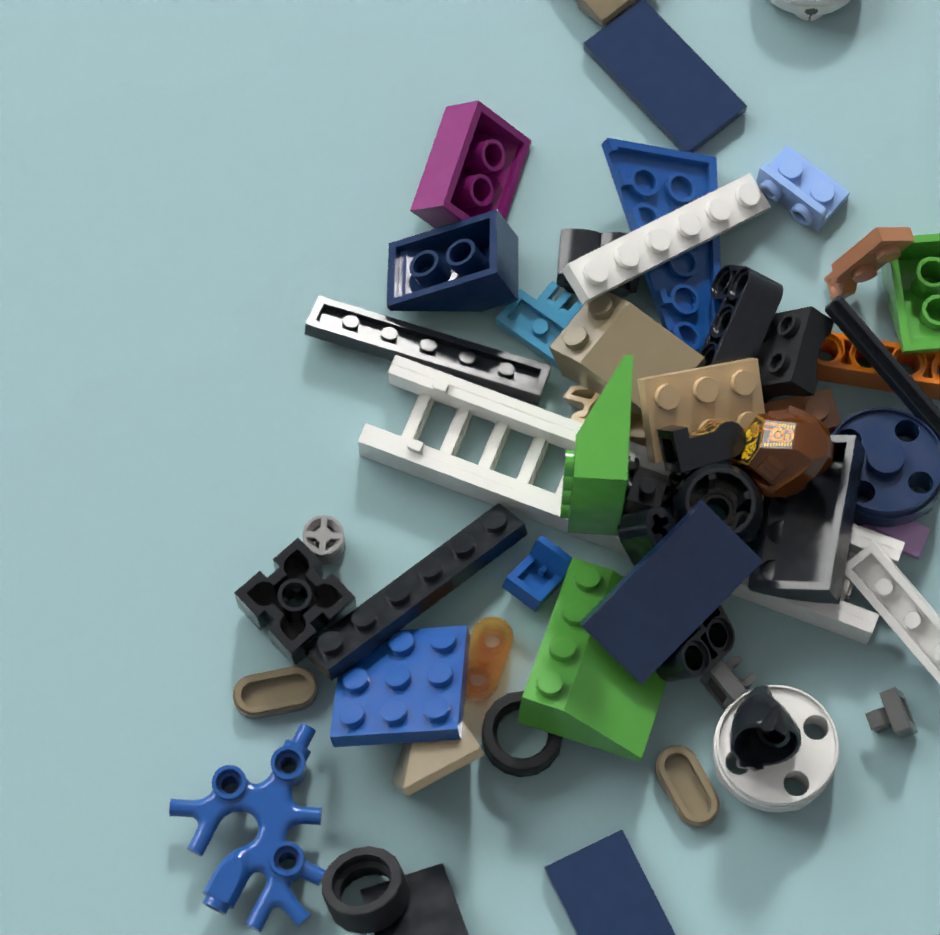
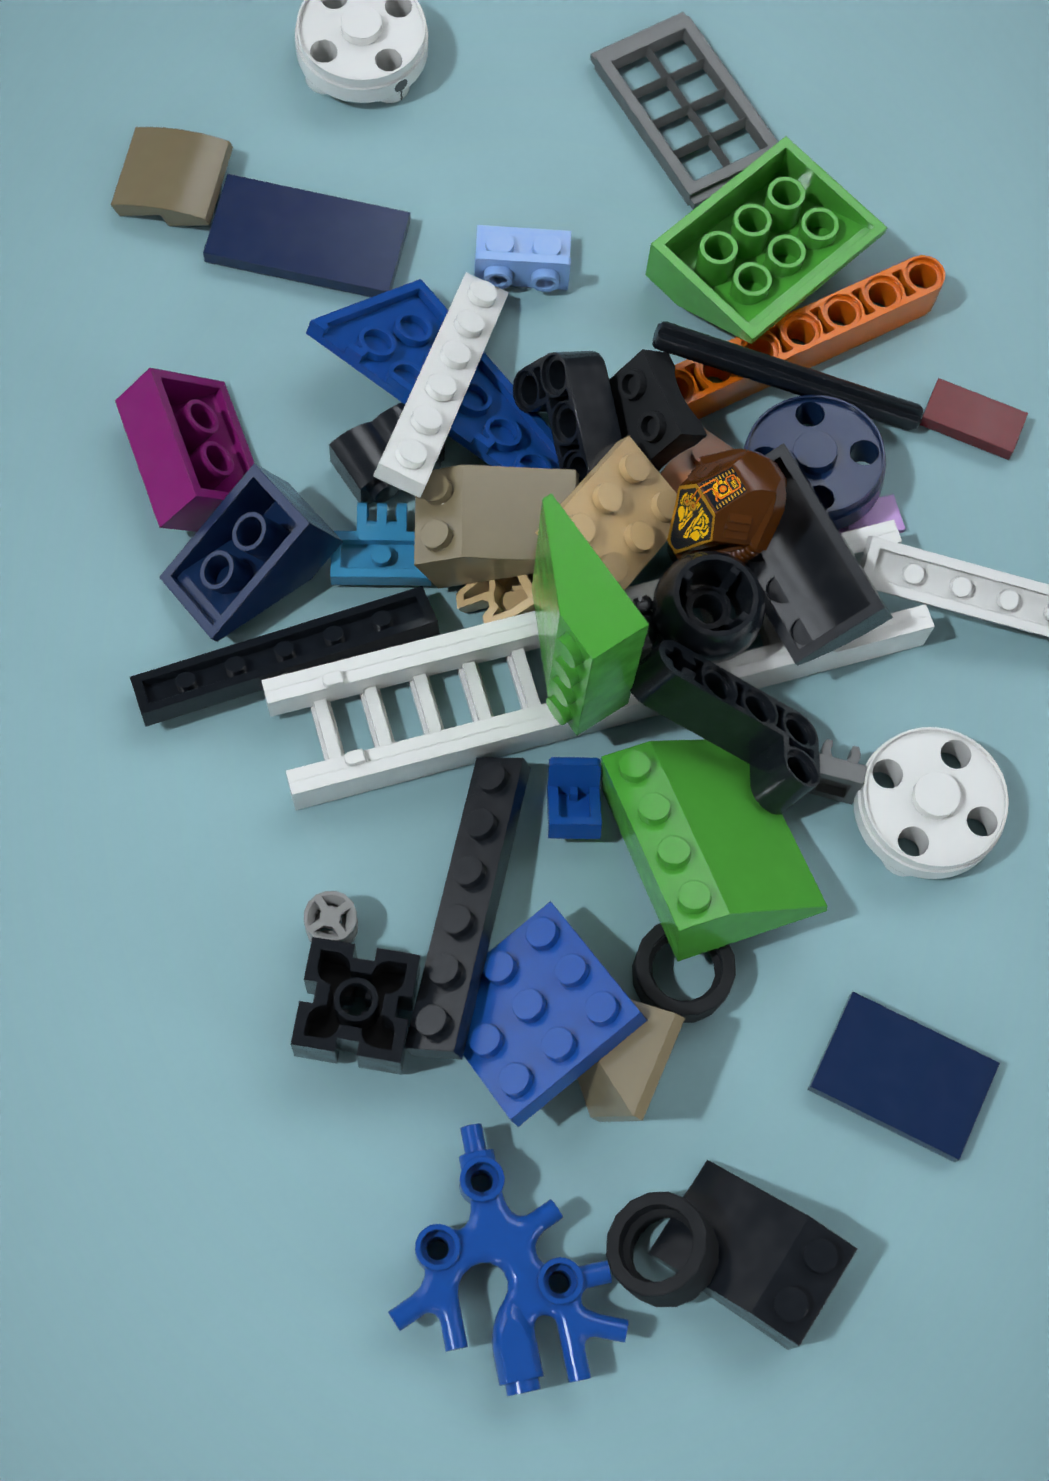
camera: 45 degrees left, 0 degrees up
dark tan tile [233,666,318,719] -> none
clear orange plate [465,616,513,701] -> none
dark blue tile [579,500,763,685] -> none
dark tan tile [655,745,720,828] -> none
black leg [657,420,746,473] -> none
black hat [729,685,801,771] -> none
nougat hinge [824,227,915,300] -> none
dark grey tile [865,687,918,738] -> none

